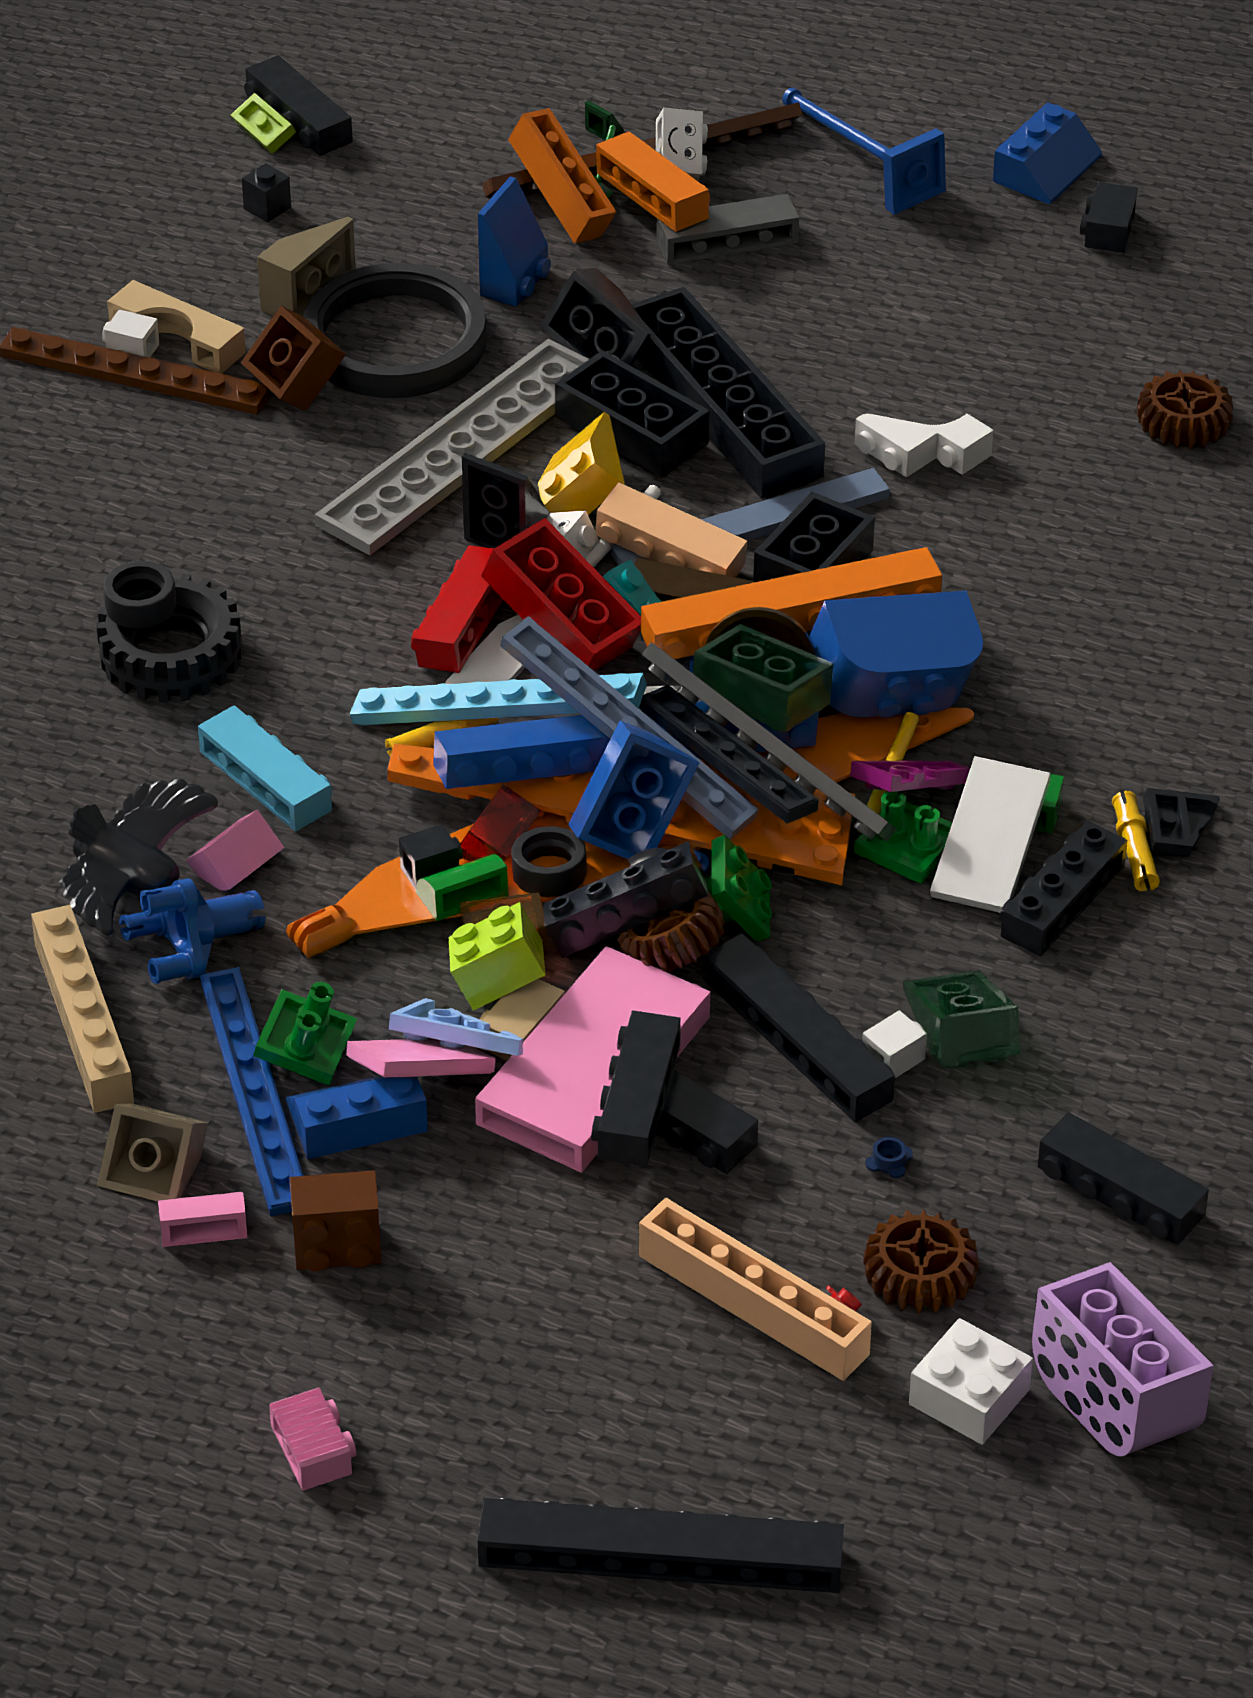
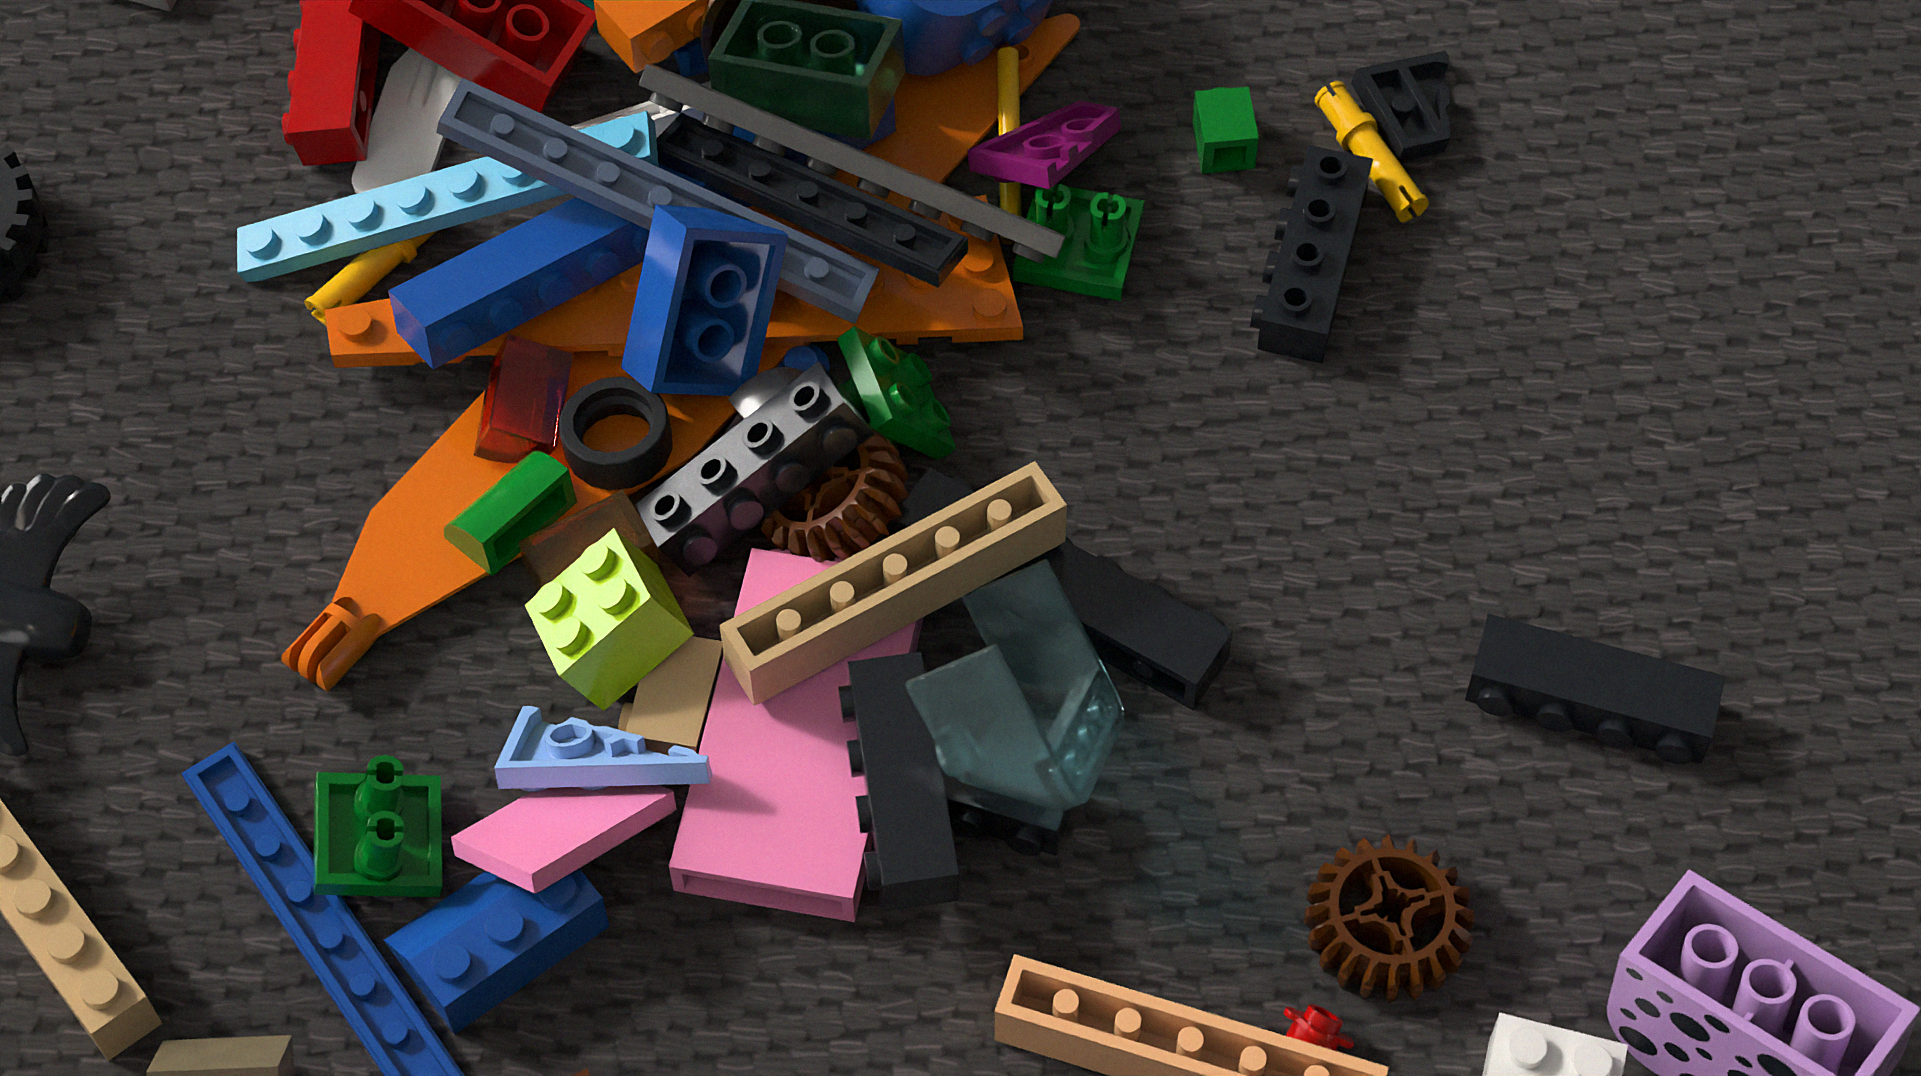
camera: 20 degrees left, 15 degrees up
blue wheel [119,878,266,984] -> none
bright pink brick [186,809,285,891] -> none
medium azure brick [198,705,332,832] -> none
black brick [399,824,463,890] -> none
white brick [862,1010,927,1078] -> none
dark blue plate [865,1137,913,1178] -> none
clear green slope [903,970,1020,1068] -> none
white tile [930,756,1051,913] -> none
none -> tan brick [719,461,1067,706]
none -> clear light blue windscreen [905,559,1124,812]

